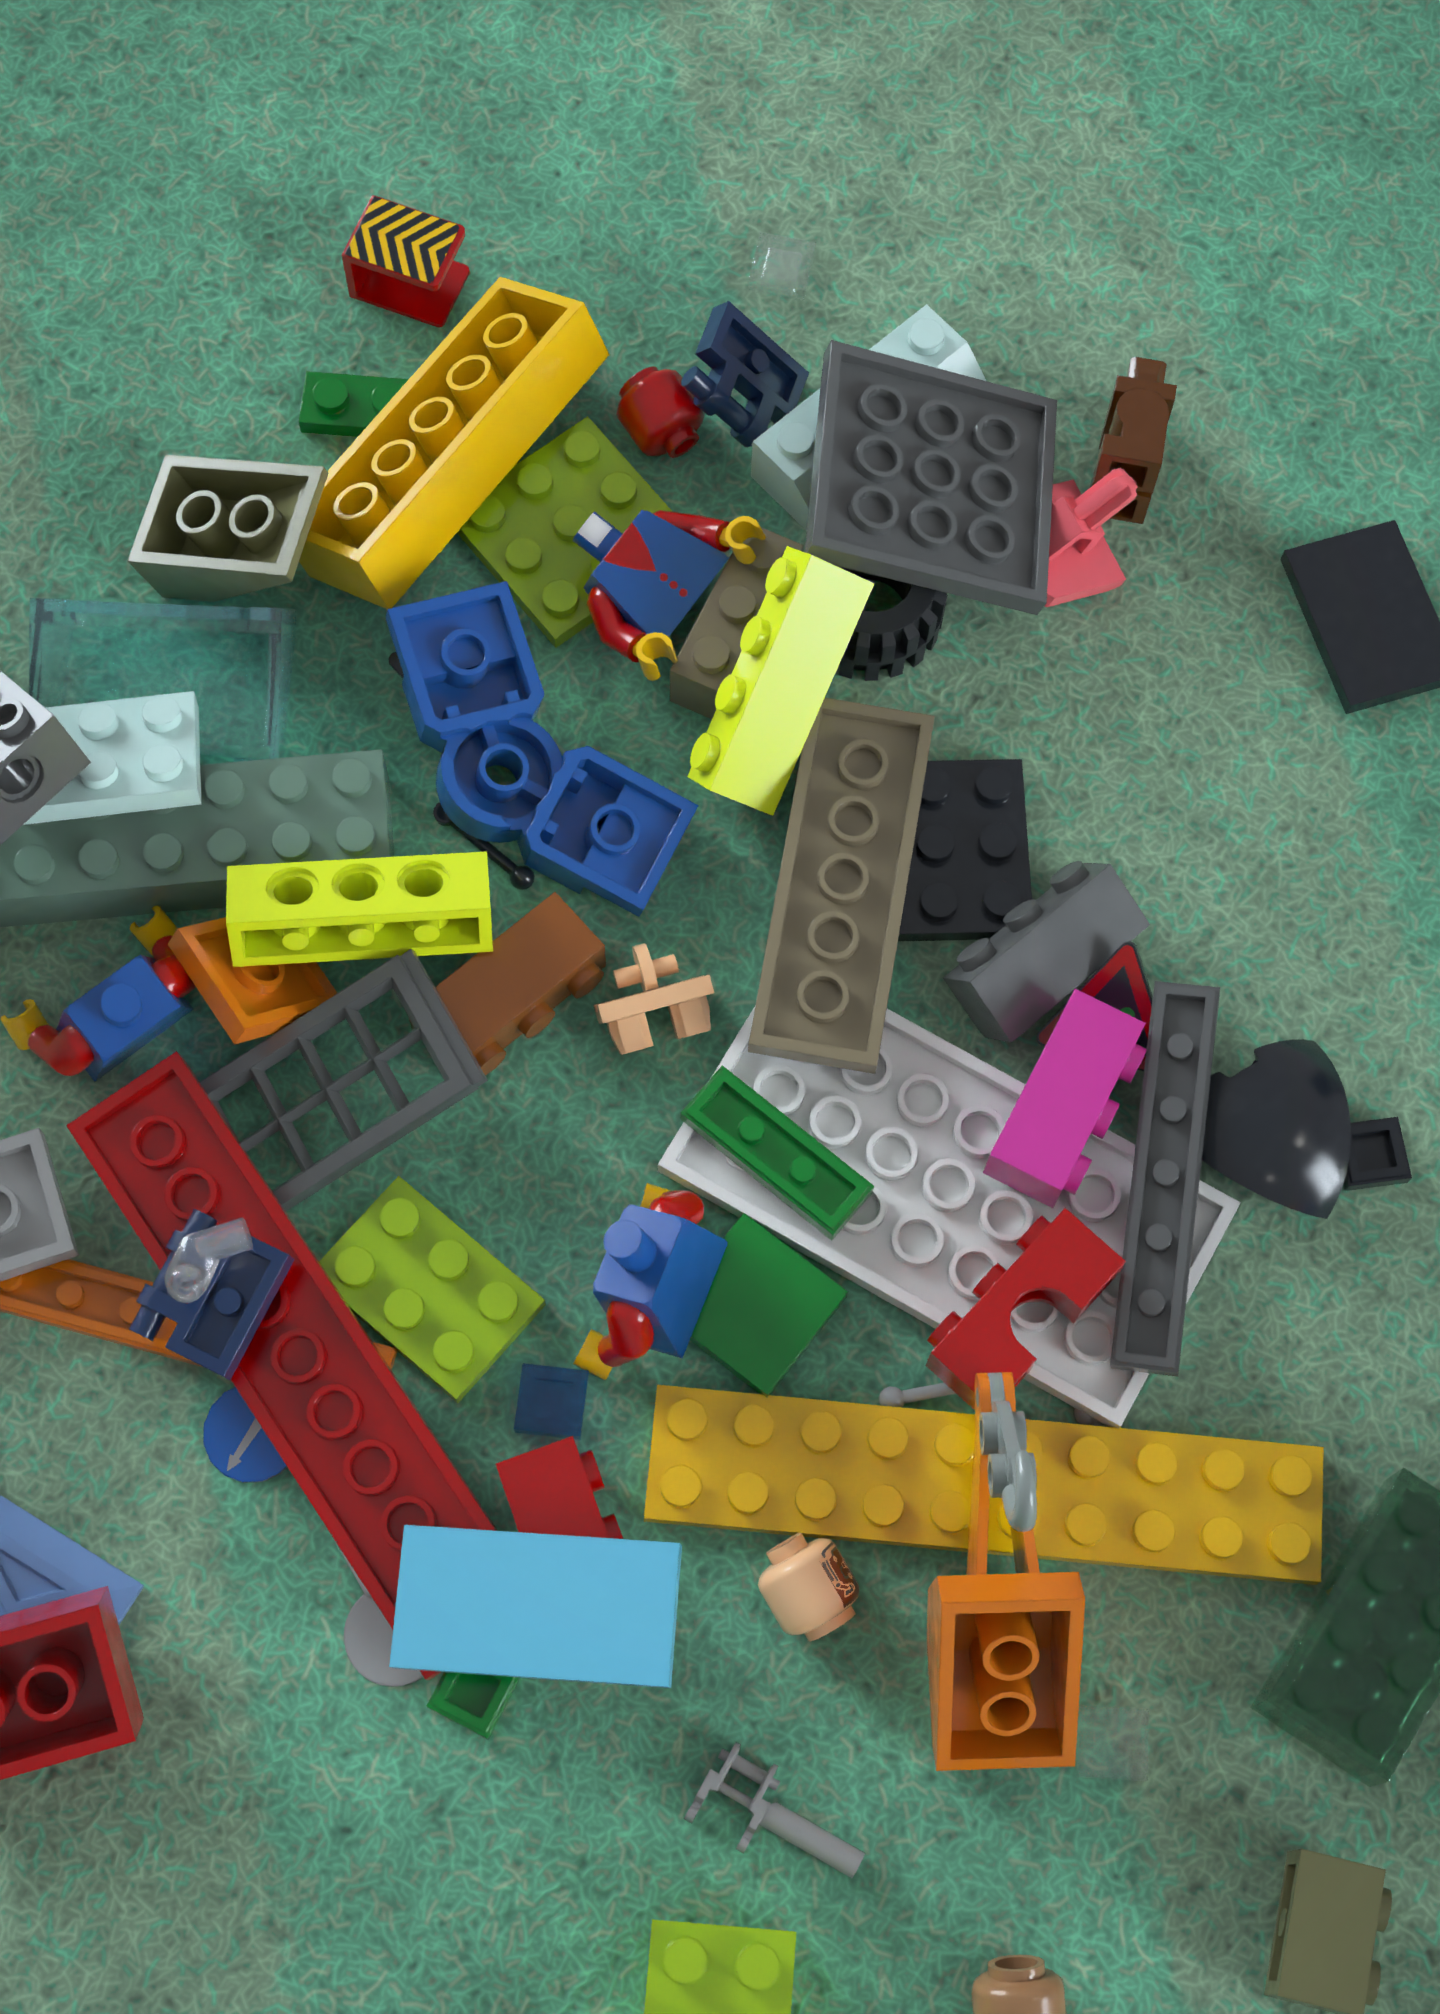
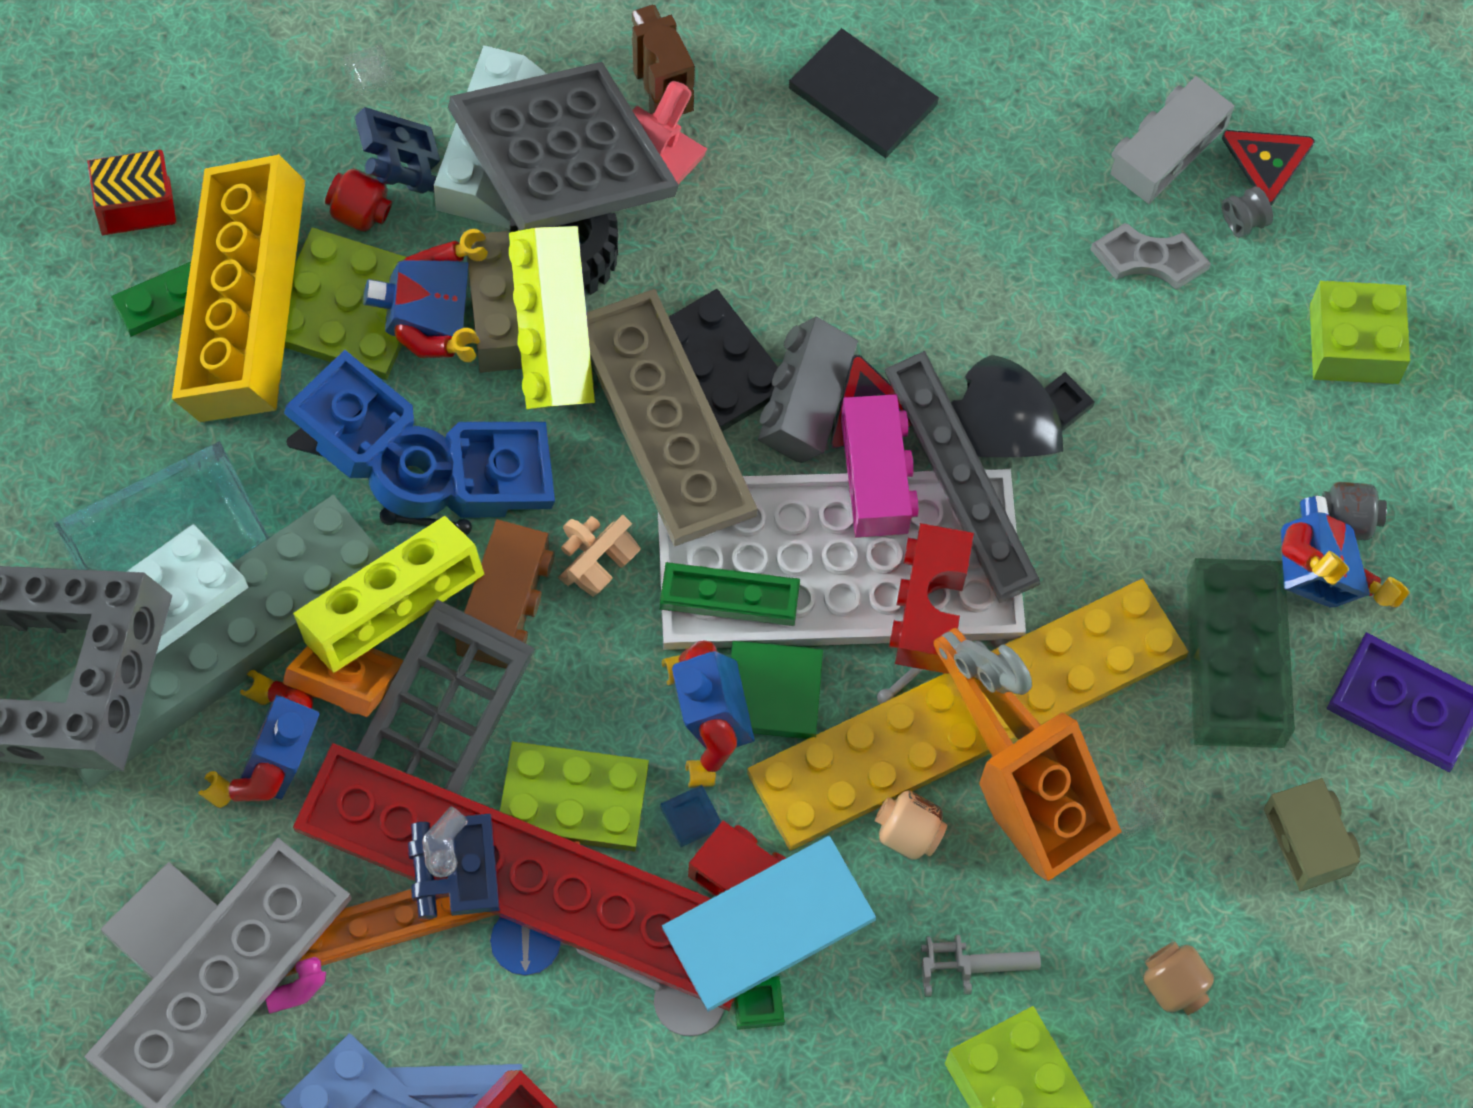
camera: 35 degrees left, 5 degrees down
olive slope [127,455,329,602] -> none

